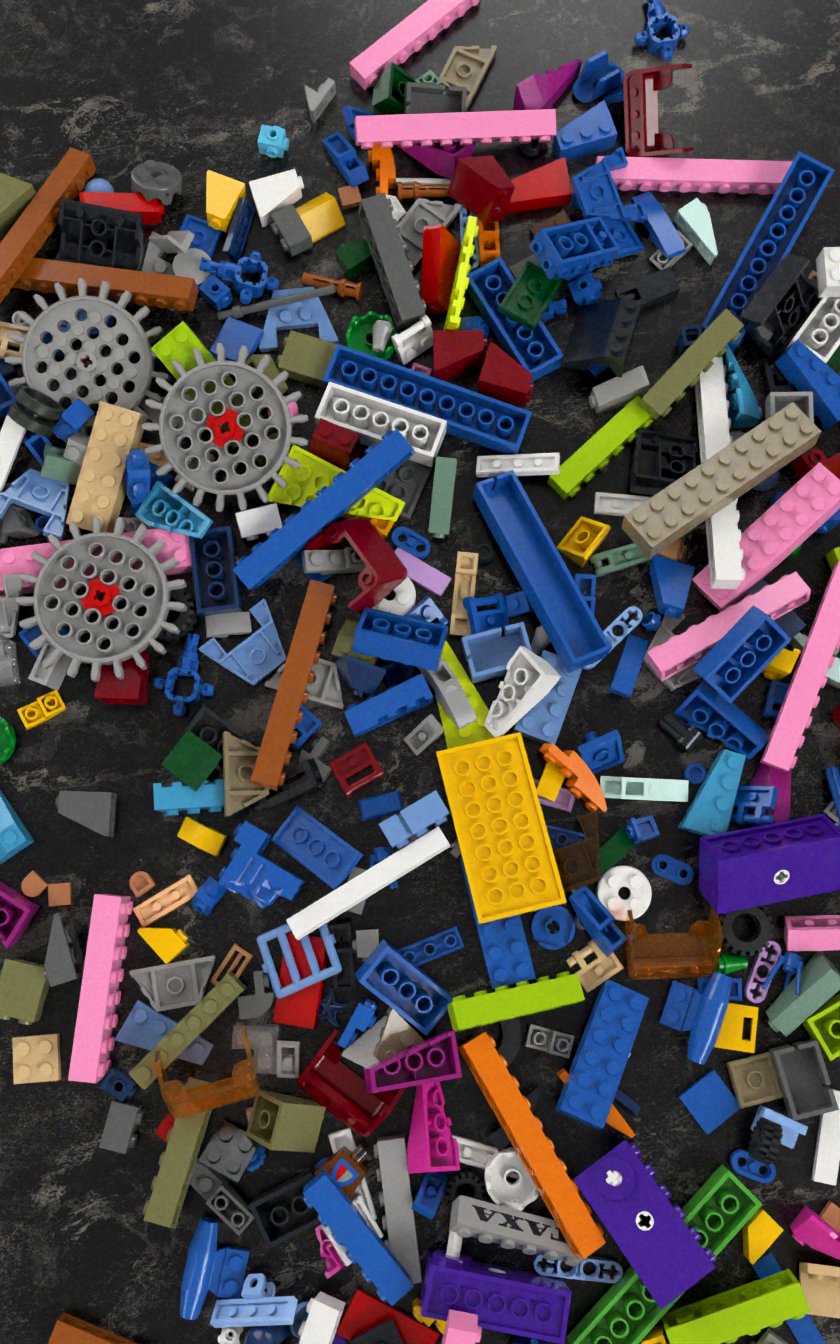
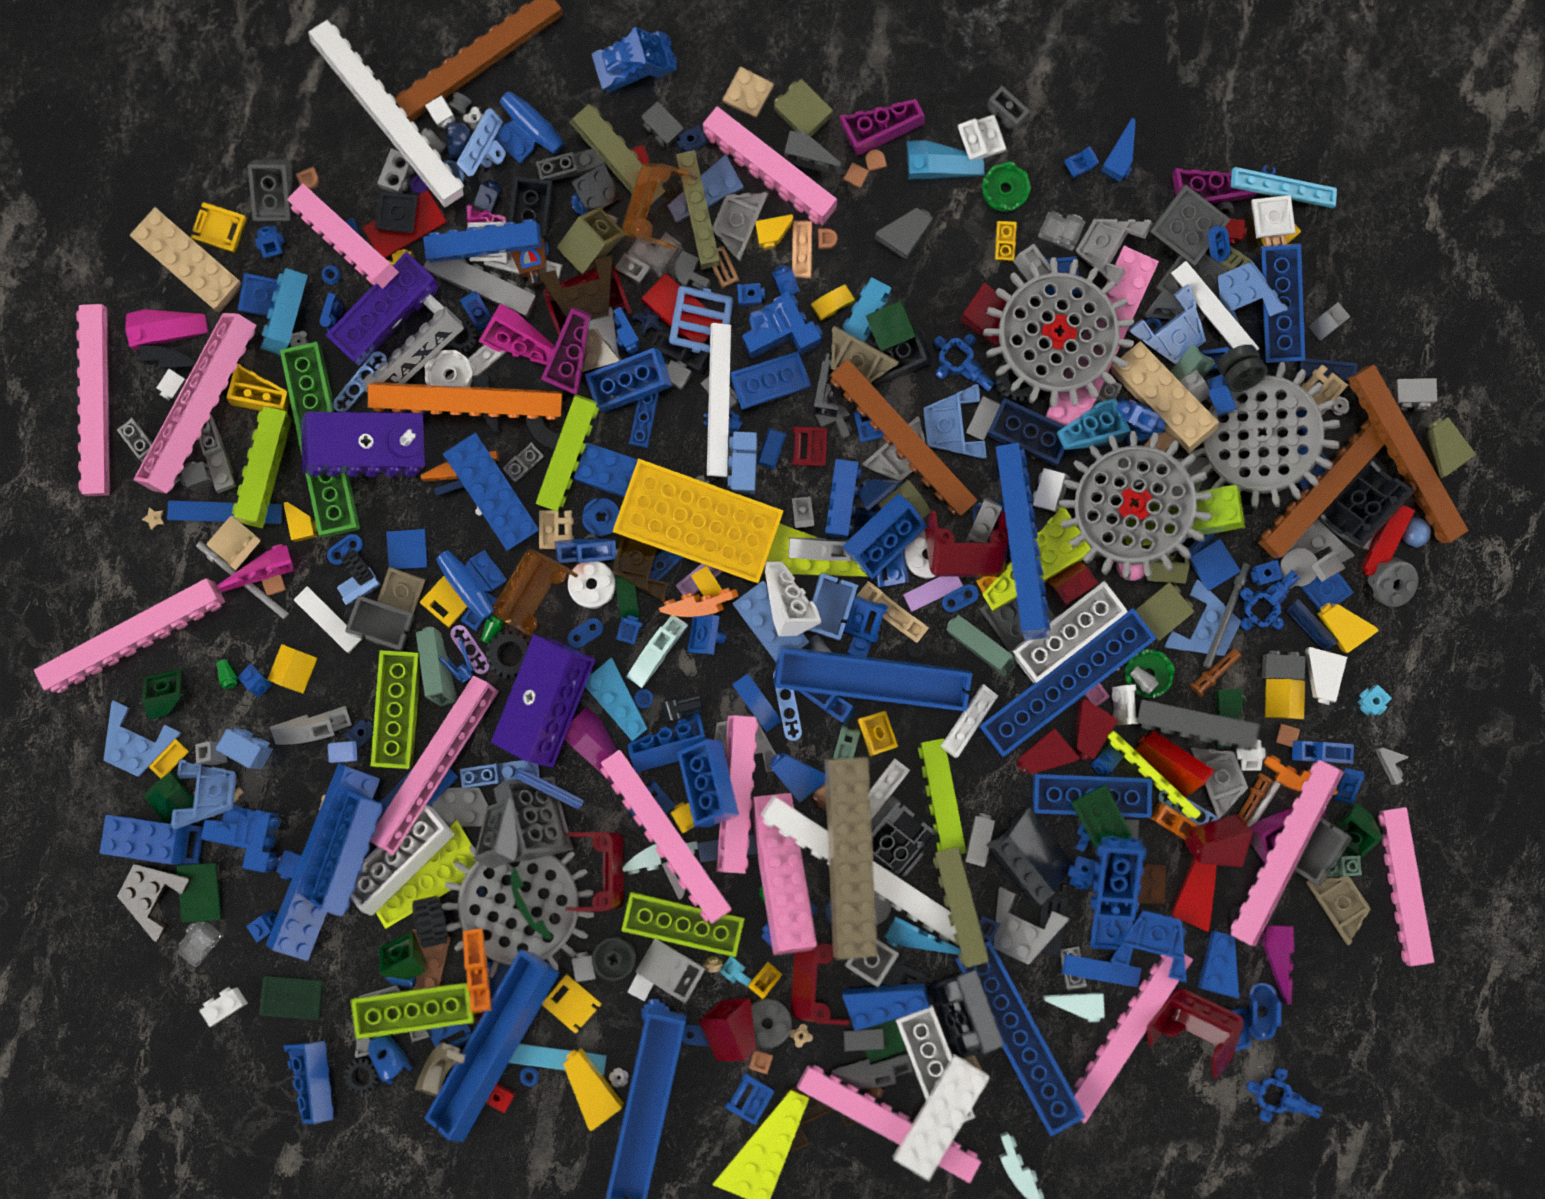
camera: 130 degrees right, 5 degrees up
blue plate [642,612,662,632] -> none
blue plate [730,786,778,826] -> none
none -> dark blue bracket [474,180,503,212]
none -> dark brown wing [539,256,612,321]
none -> blue brick [592,27,677,92]
none -> blue brick [737,283,765,307]
none -> light grey wing [993,887,1070,964]

